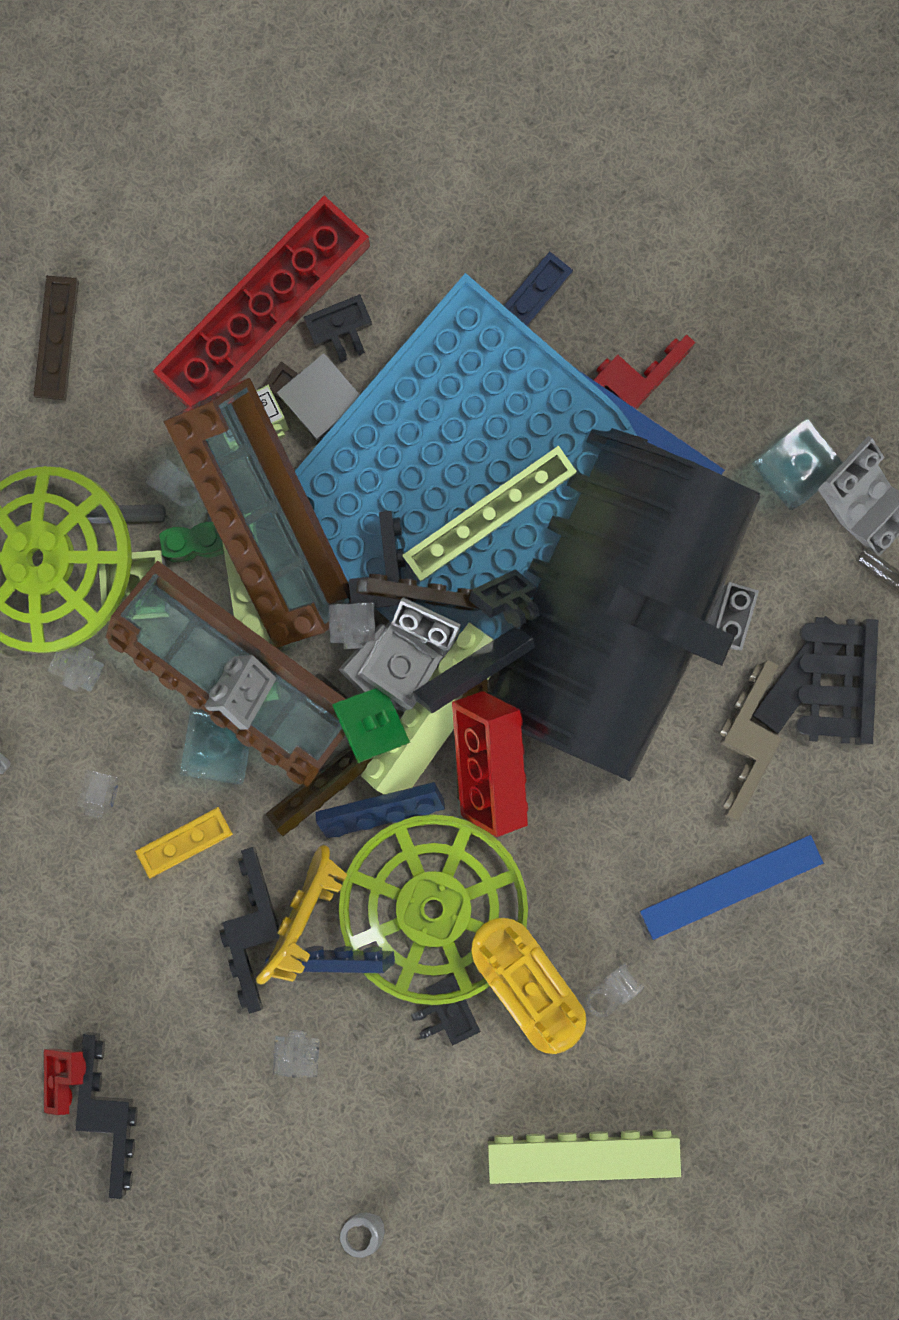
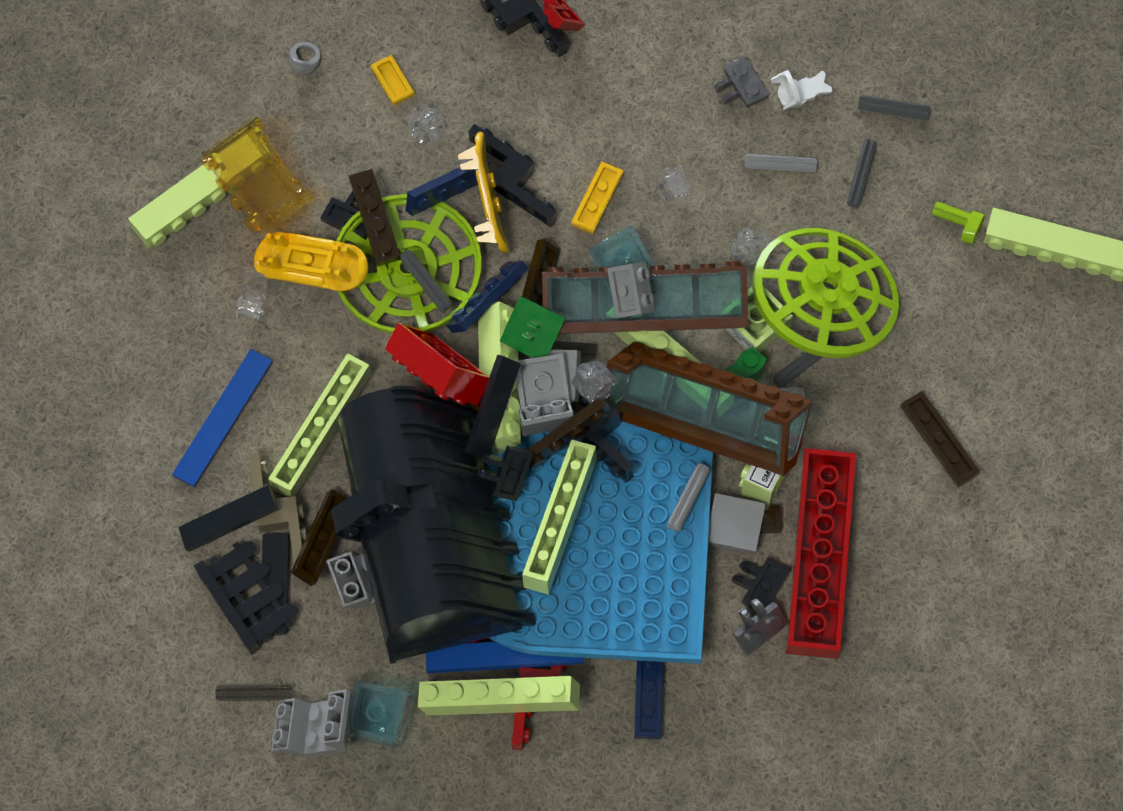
camera: 145 degrees right, 15 degrees down
none -> black tile [178,485,279,552]
none -> clear yellow windscreen [201,117,315,234]
none -> yellowish green brick [268,353,371,497]
none -> dark brown plate [290,489,347,587]
none -> dark brown plate [348,169,401,266]
none -> yellow tile [370,55,415,106]
none -> dark grey axle [400,250,452,313]
none -> yellowish green brick [418,676,580,715]
none -> light grey axle [667,463,710,532]
none -> flat silver hinge [733,599,788,655]

